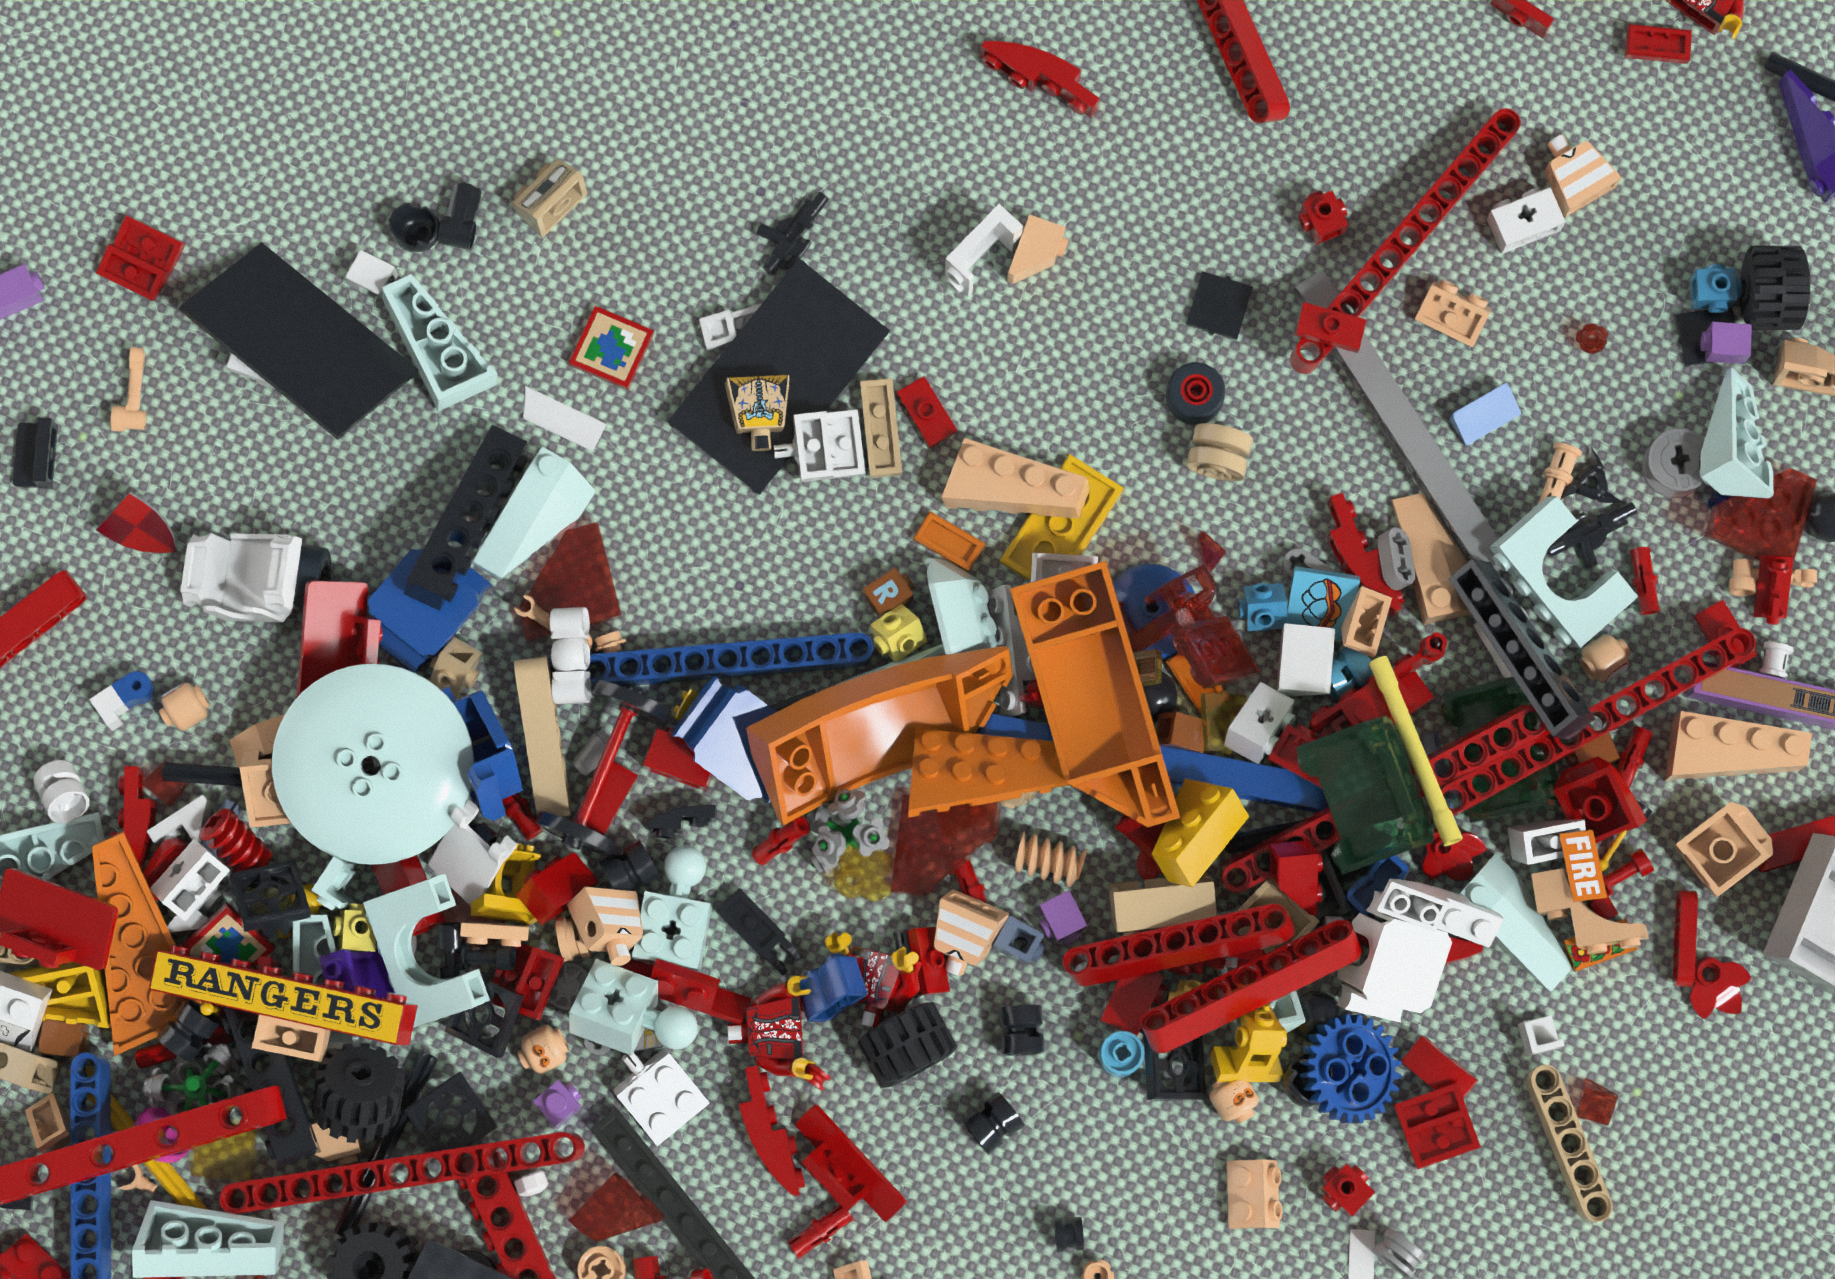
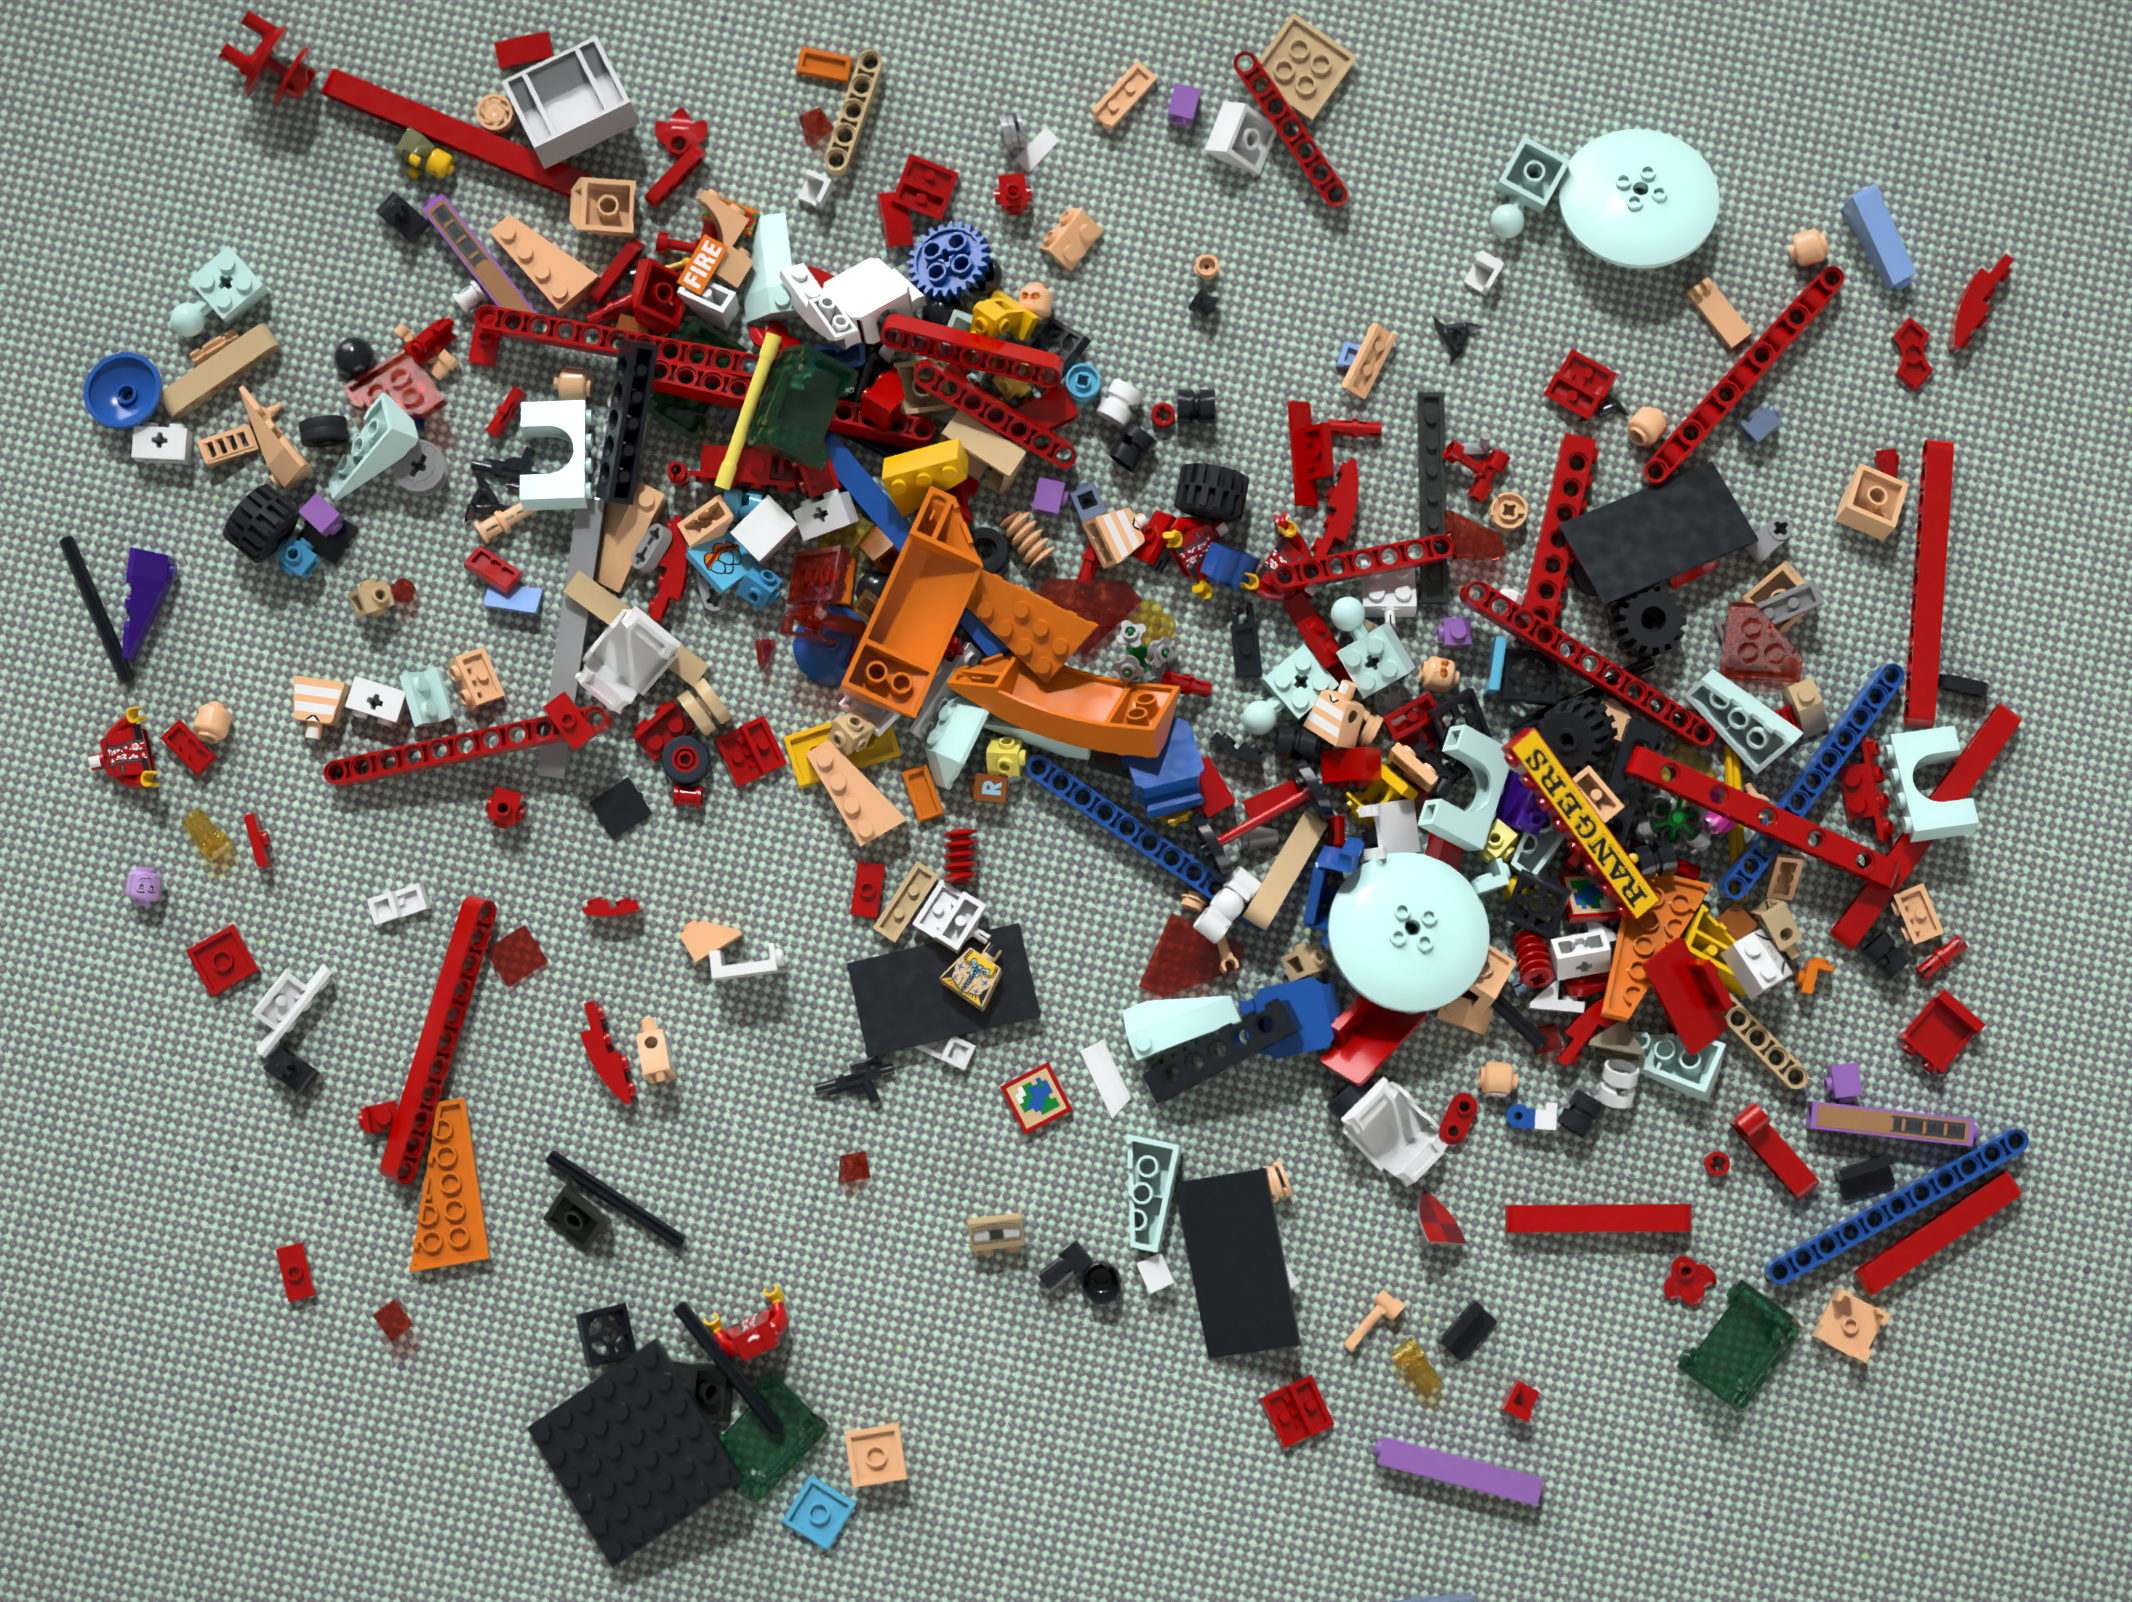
camera: 140 degrees left, 5 degrees up
none -> light nougat head [193,701,232,743]
none -> black tyre [299,415,349,448]
none -> tan brick [348,578,395,619]
none -> white slope [367,883,431,925]
none -> light aqua bracket [399,667,454,727]
none -> red plate [463,545,523,596]
none -> clear red piece [485,925,548,987]
none -> tan tile [563,570,709,687]
none -> white piece [575,606,682,714]
none -> red slope [582,897,643,918]
none -> red beam [588,237,646,306]
none -> red bracket [632,701,696,762]
none -> light nougat torso [636,1017,677,1084]
none -> red bush [673,784,703,810]
none -> red slope [713,716,787,789]
none -> orange tile [796,47,853,85]
none -> tan brick [827,708,875,756]
none -> clear red slope [838,1151,870,1184]
none -> red piece [943,829,977,885]
none -> black tyre [970,527,1008,574]
none -> white wheel [1096,379,1144,428]
none -> red bush [1151,403,1175,428]
none -> light nougat wheel [1263,1160,1293,1203]
none -> red beam [1270,535,1454,592]
none -> clear yellow piece [1390,1337,1442,1395]
none -> red plate [1438,1093,1477,1145]
none -> medium azure tile [1483,636,1507,697]
none -> black wheel [1557,1089,1606,1140]
none -> dark tan slope [1589,1021,1646,1063]

